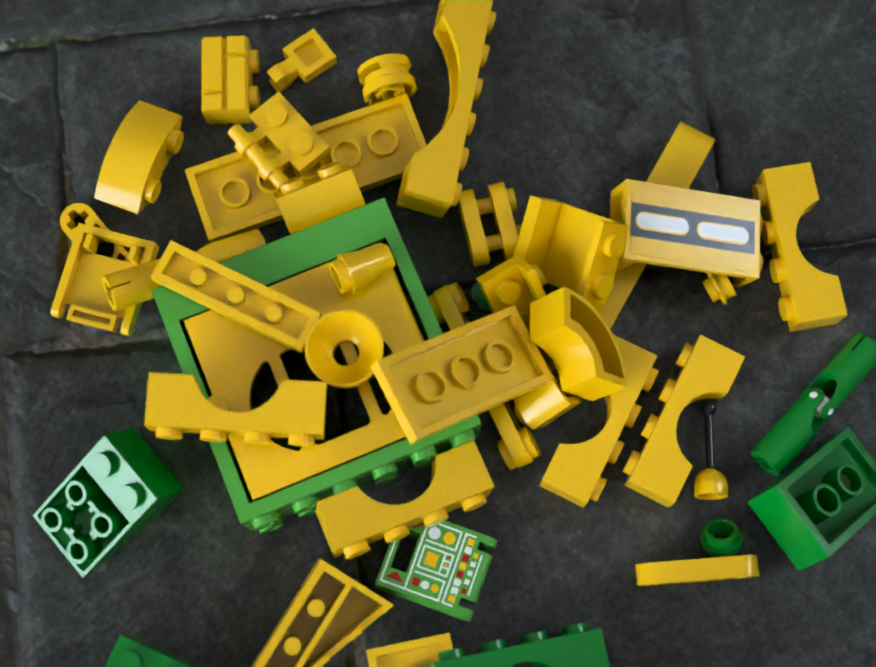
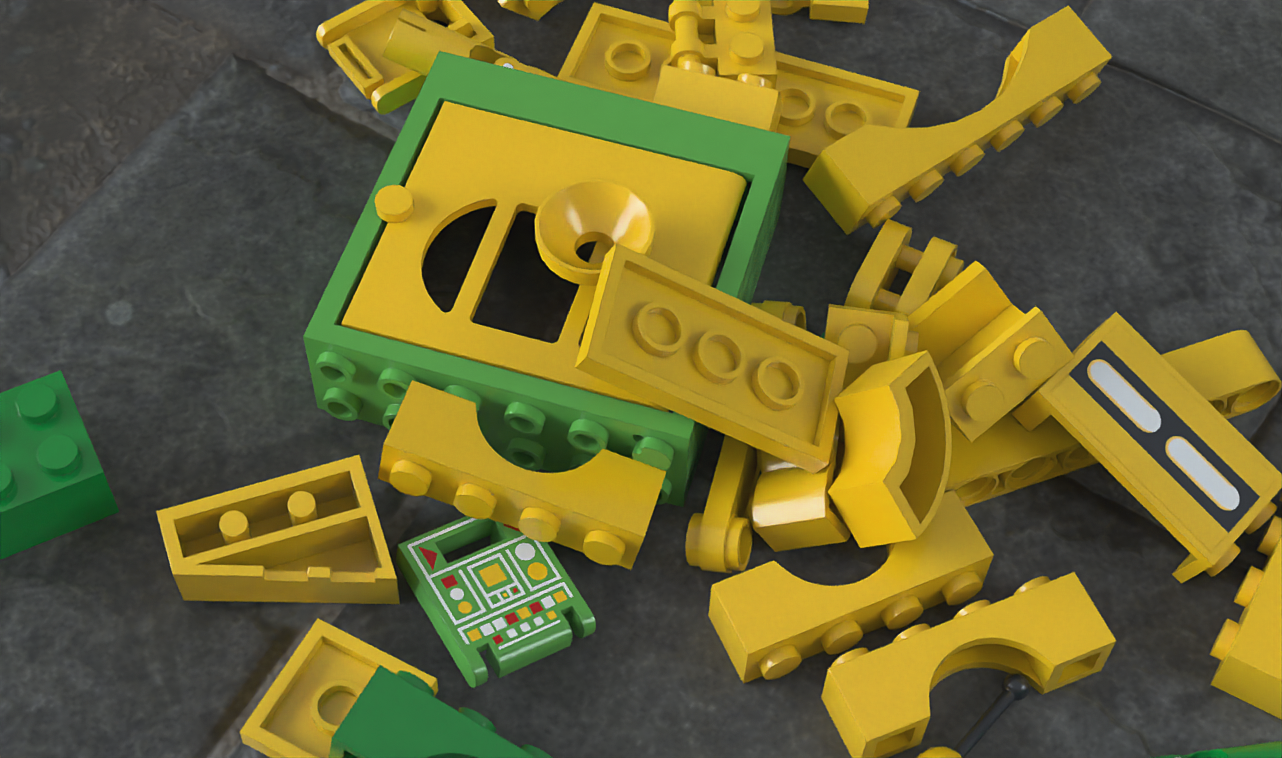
camera: 35 degrees right, 20 degrees down
green slope [32,427,184,578] -> none
yellow arch [144,372,327,446] -> none
yellow plate [150,240,322,354] -> none
yellow cone [329,244,395,294] -> none
yellow wheel [357,53,417,106] -> none
yellow plate [702,273,737,305] -> none

